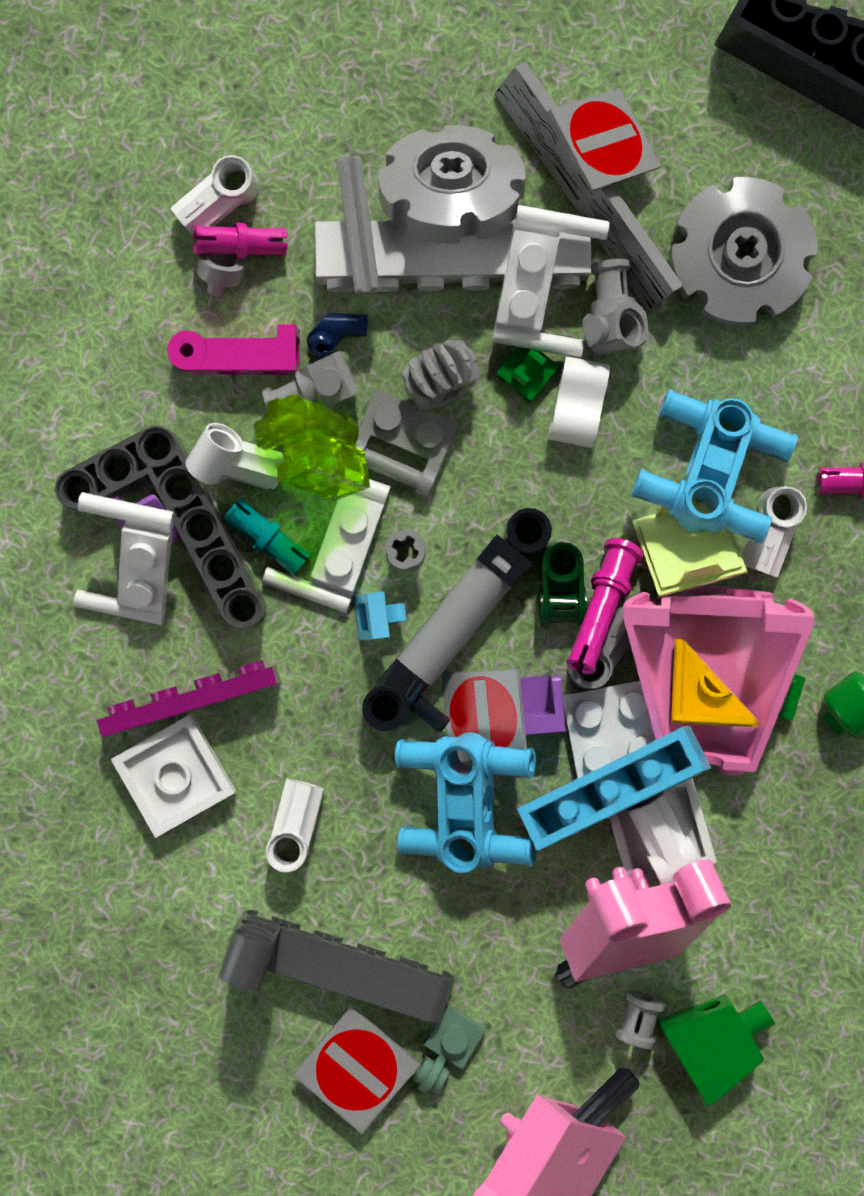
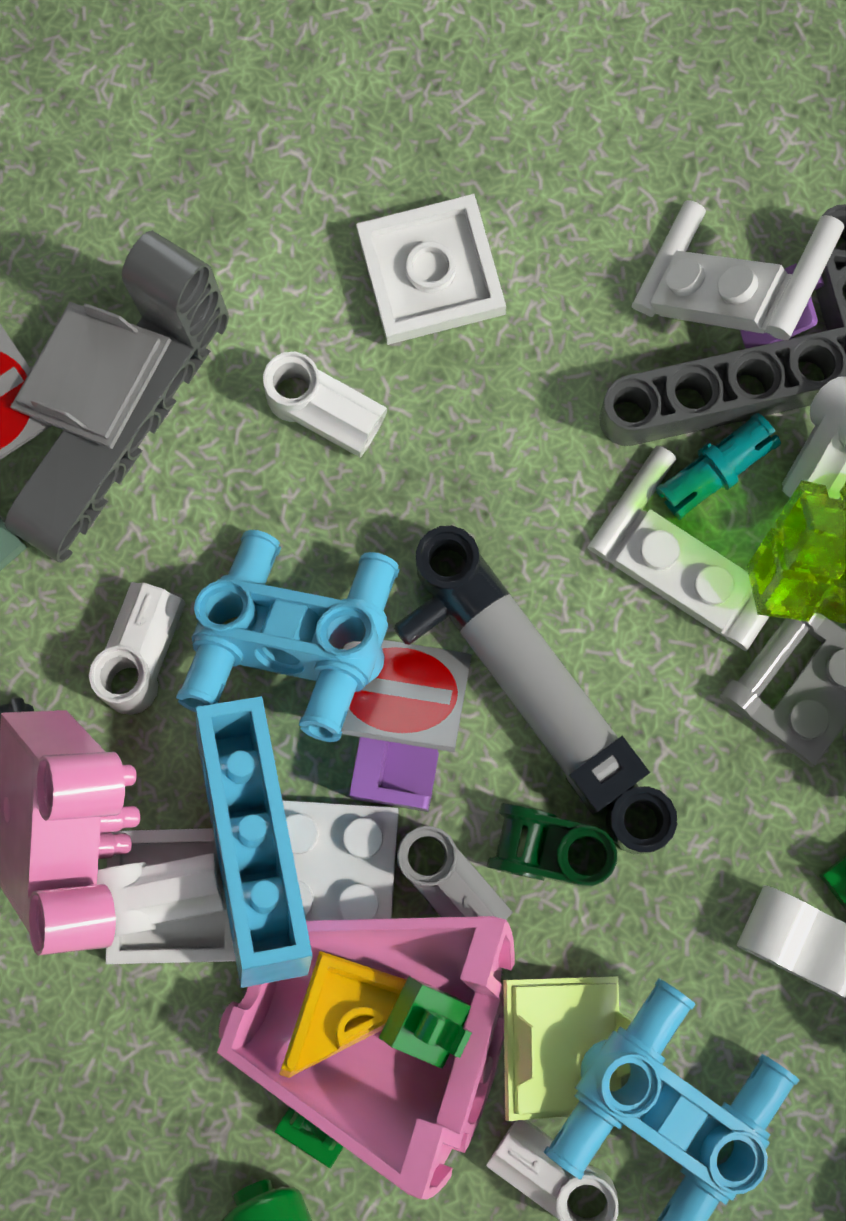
camera: 110 degrees right, 10 degrees down
magenta plate [96,660,281,737] -> none
medium azure tile [353,592,407,640] -> none
light grey bush [385,529,426,571] -> none
dark pink pin [566,538,644,674] -> none
none -> light grey piece [11,302,172,449]
none -> white piece [89,582,185,715]
none -> green tile [379,976,472,1069]

